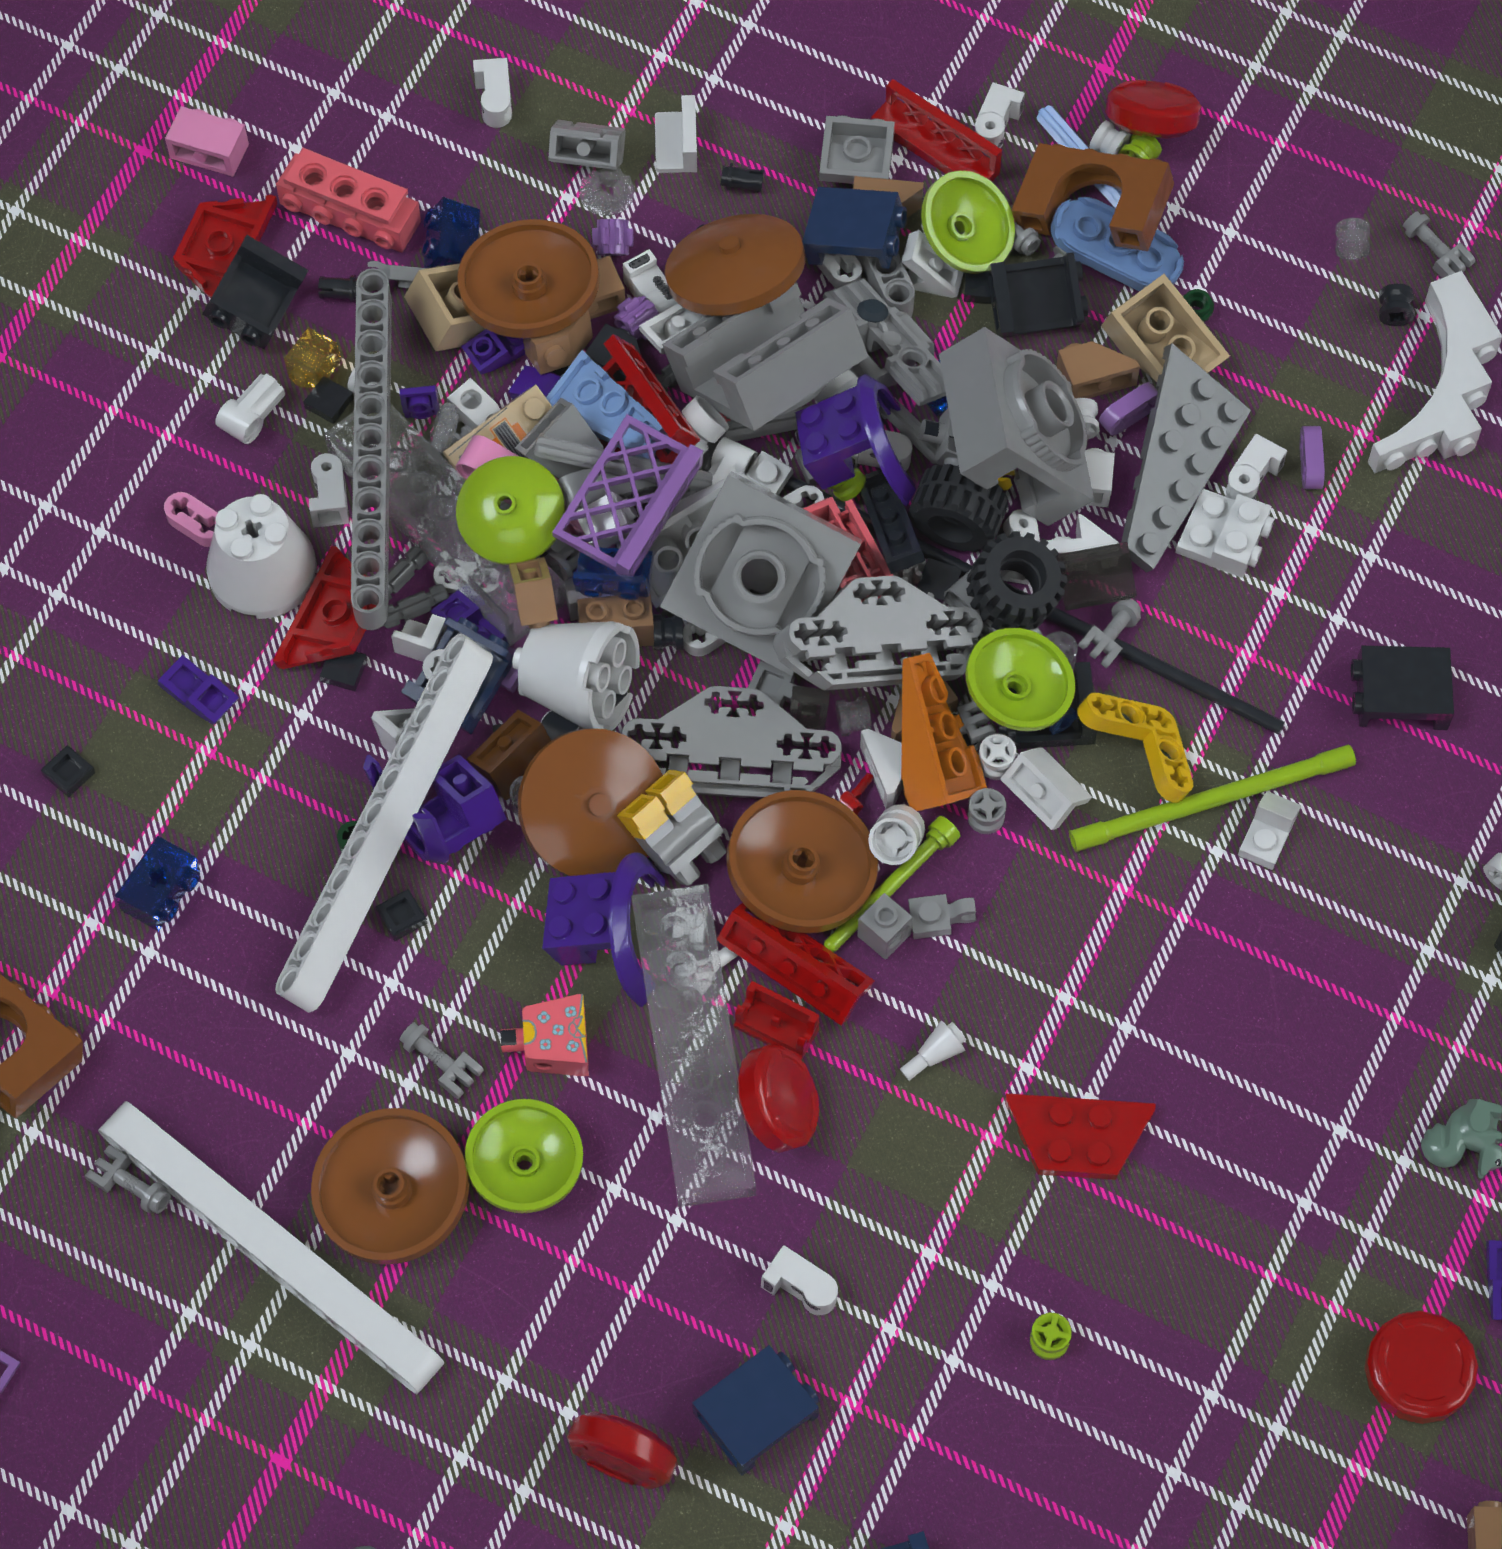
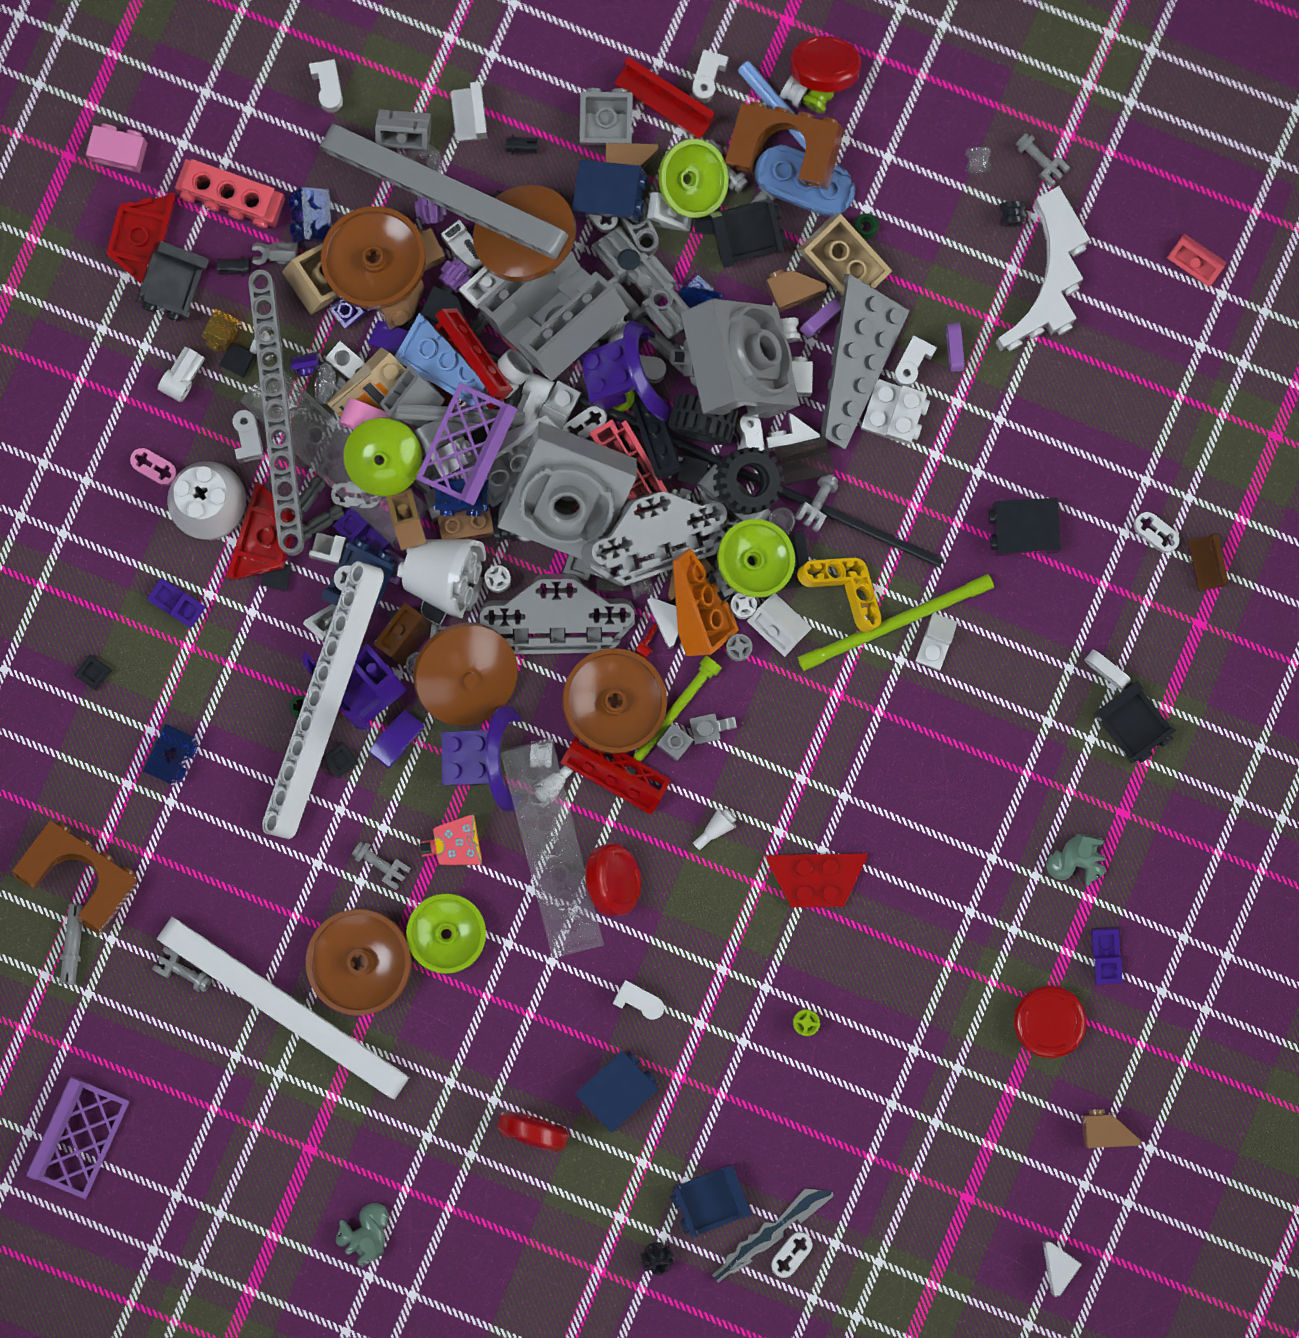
camera: 10 degrees left, 20 degrees up
light grey hips [617,770,727,886] -> none
red hinge [733,981,820,1060] -> none
white wheel [868,804,925,865] -> none
none -> light grey beam [319,124,569,259]
none -> dark purple slope [369,710,425,769]
none -> white wheel [484,565,511,593]

